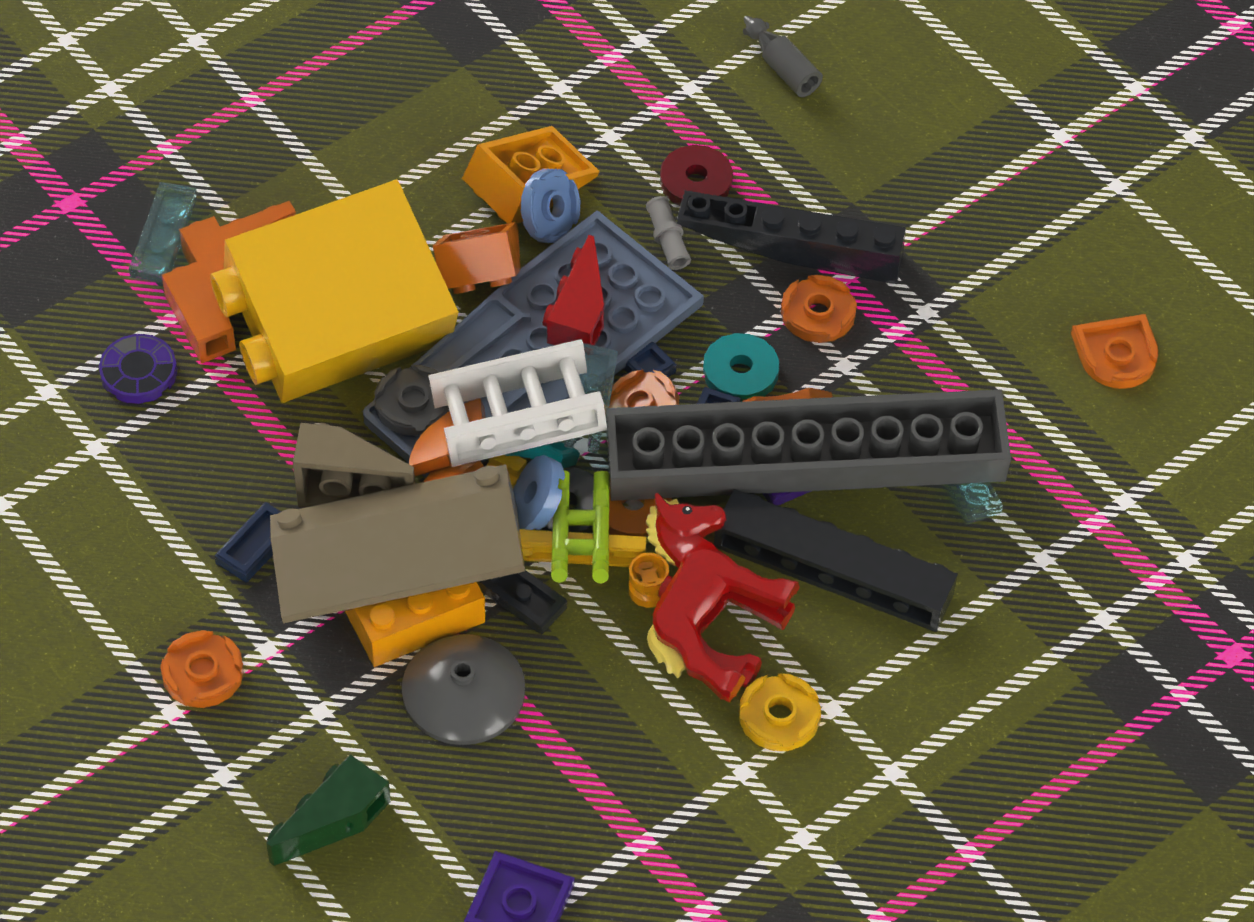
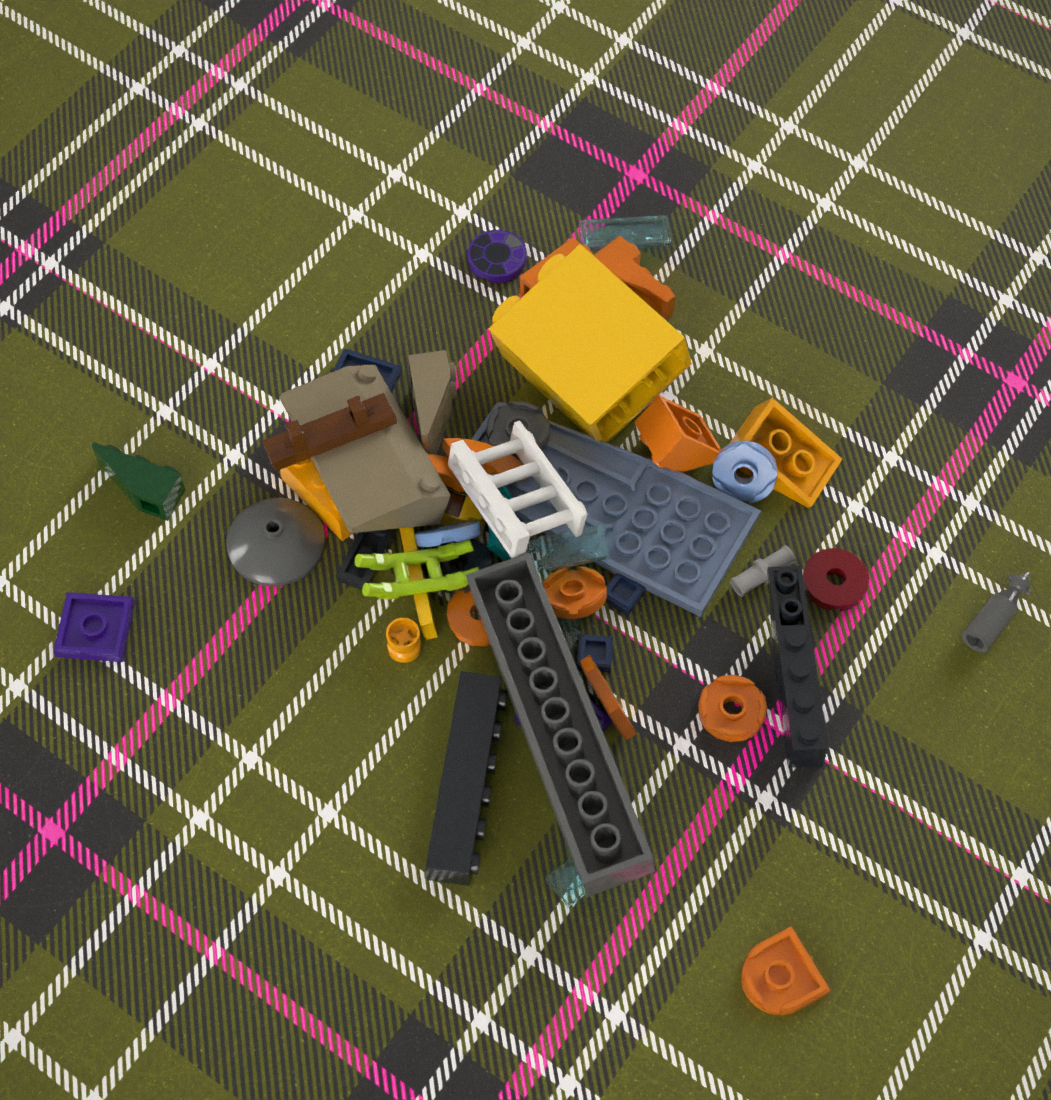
camera: 75 degrees right, 5 degrees up
orange tile [160,630,244,708] -> none
red slope [542,235,604,357] -> none
red animal [646,493,800,703] -> none
teal tile [703,333,779,402] -> none
yellow tile [739,673,821,751] -> none
none -> reddish brown hinge [262,393,397,472]

